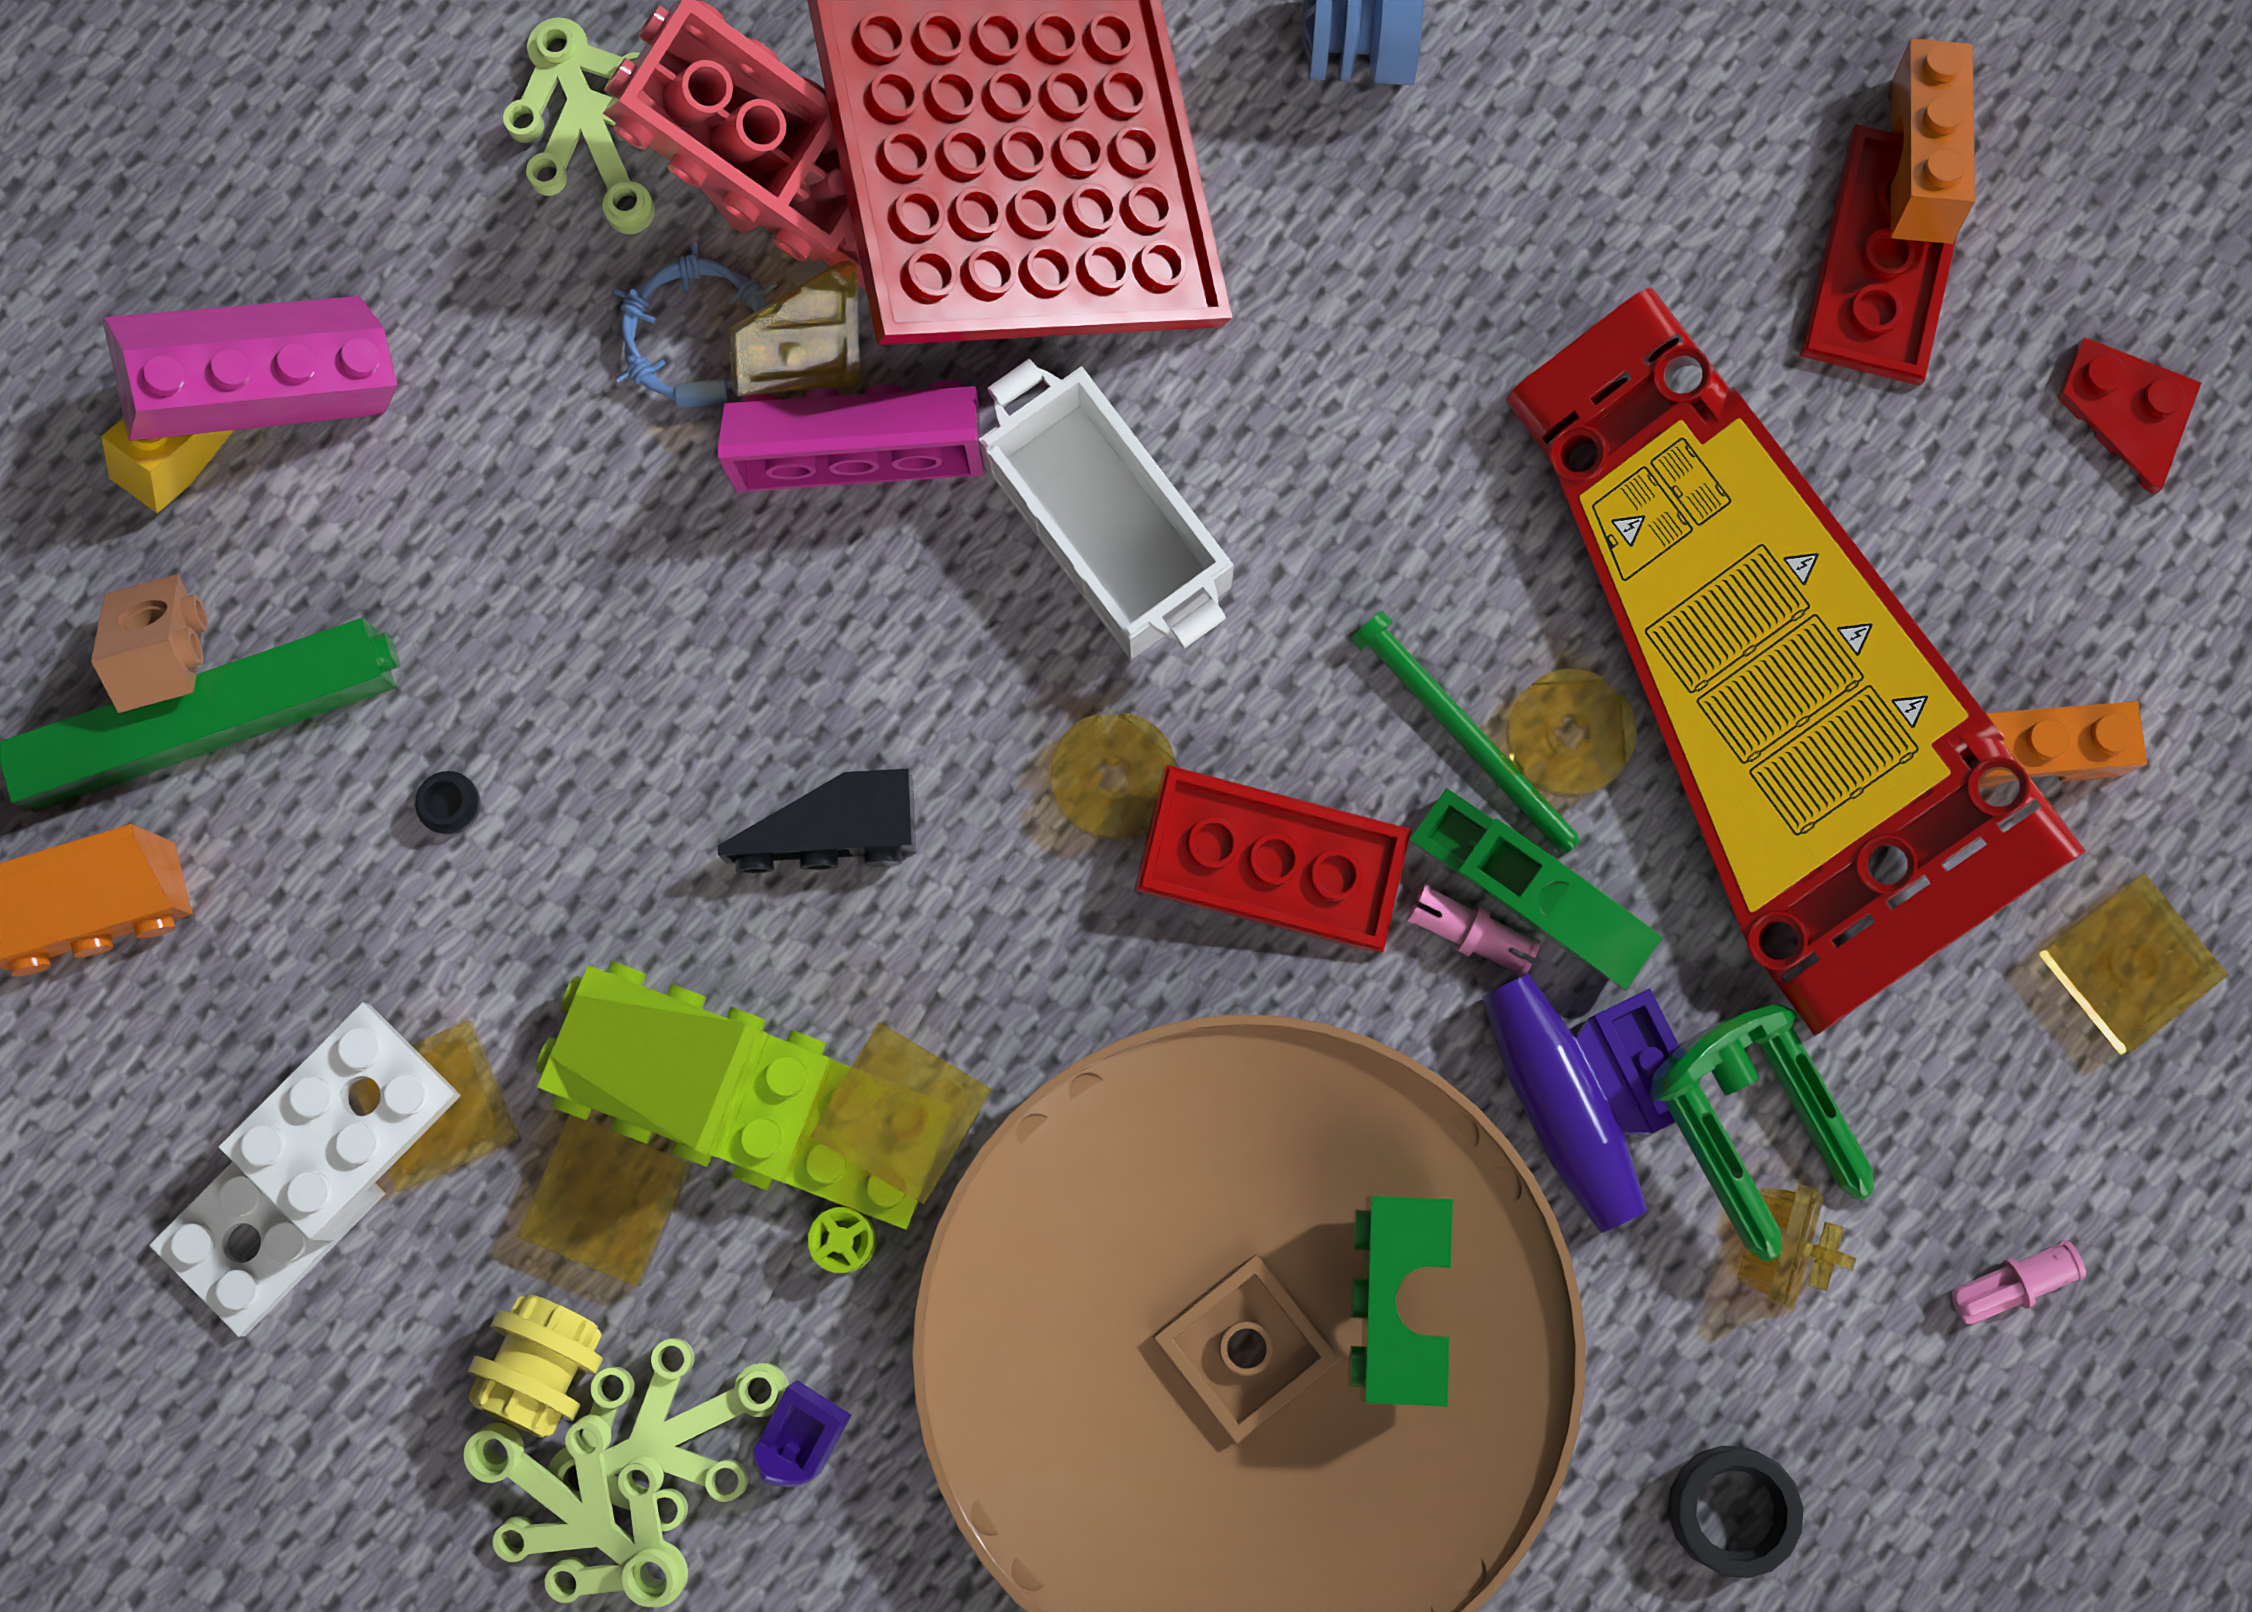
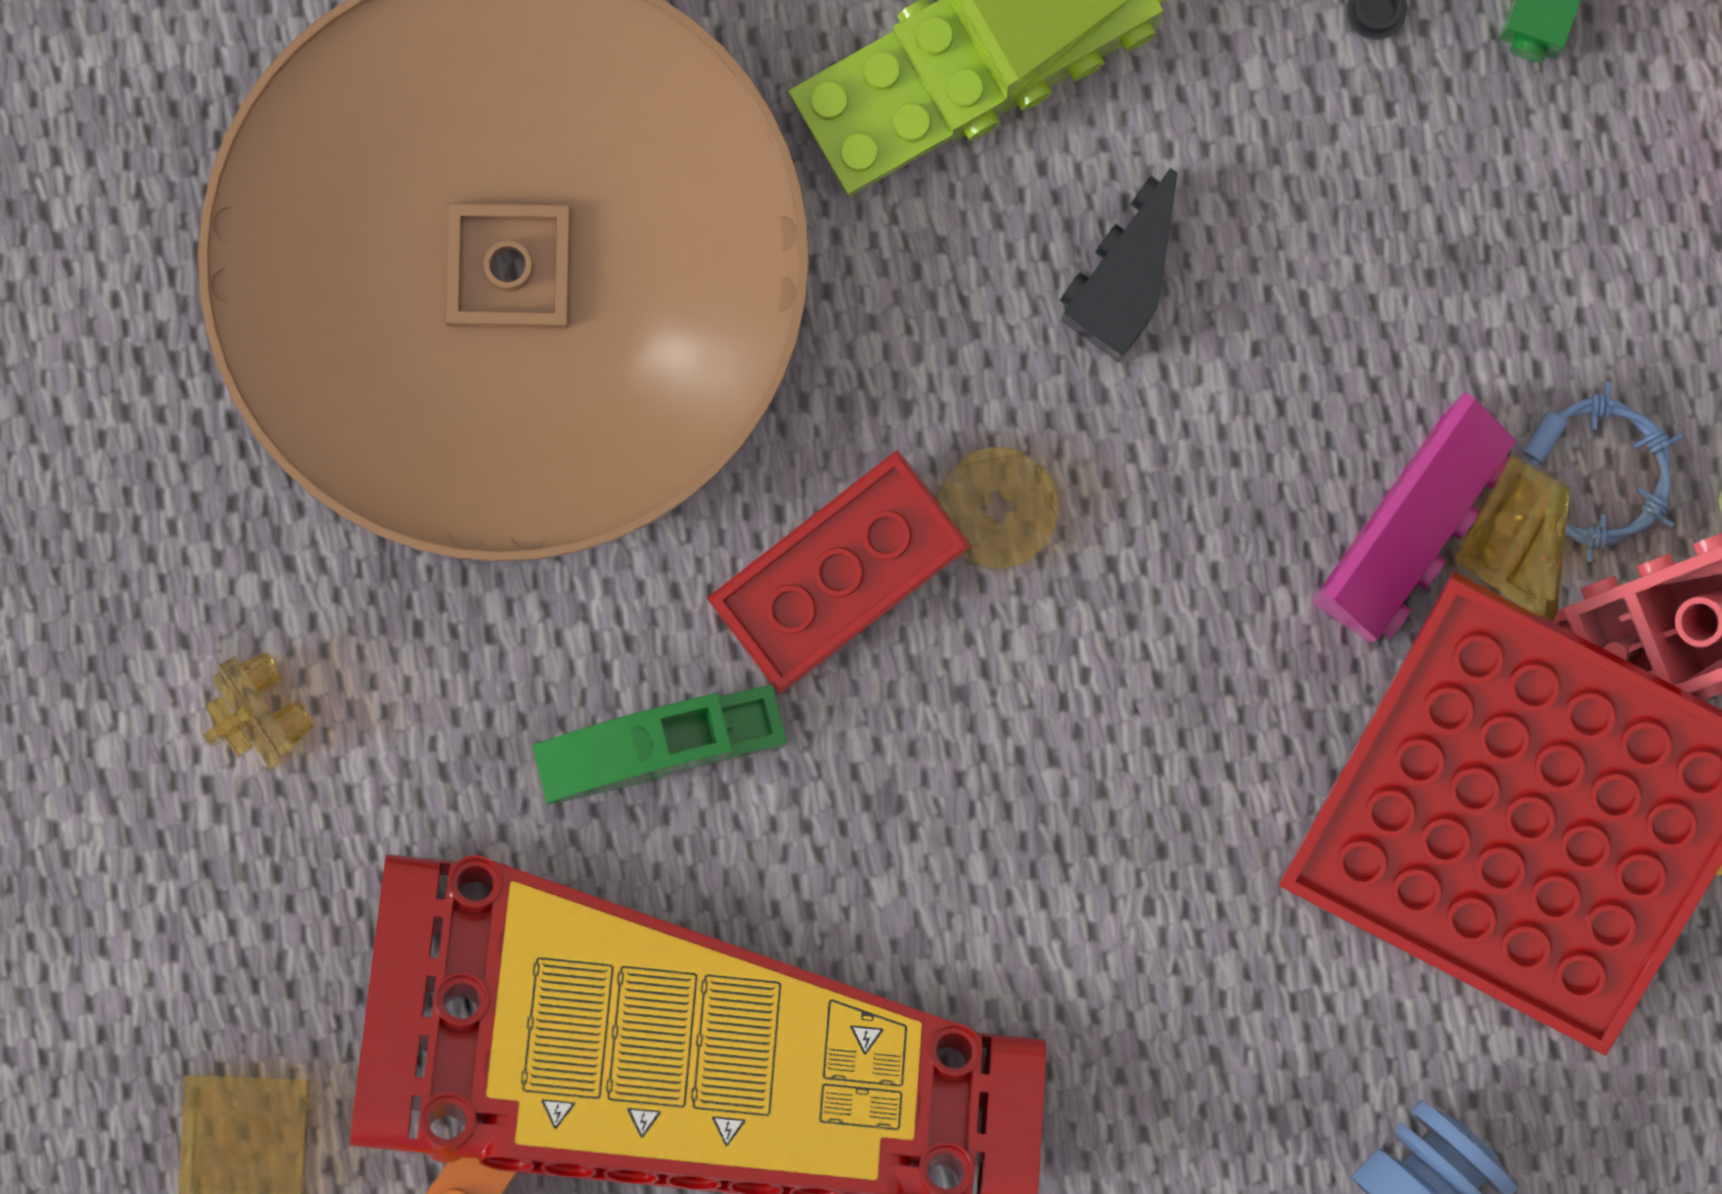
camera: 130 degrees right, 5 degrees up
lime wheel [808,1207,877,1273] -> none
clear yellow plate [810,1022,993,1205] -> none
white container [979,359,1234,660] -> none
green arch [1349,1196,1453,1407] -> none
green bar [1350,610,1580,853] -> none
bright pink pin [1407,884,1541,977] -> none
dark purple plate [1482,974,1680,1233] -> none
clear yellow plate [1506,669,1636,798] -> none
green piece [1649,1004,1874,1262] -> none
black tyre [1668,1445,1804,1579] -> none
bright pink axle [1952,1240,2086,1324] -> none

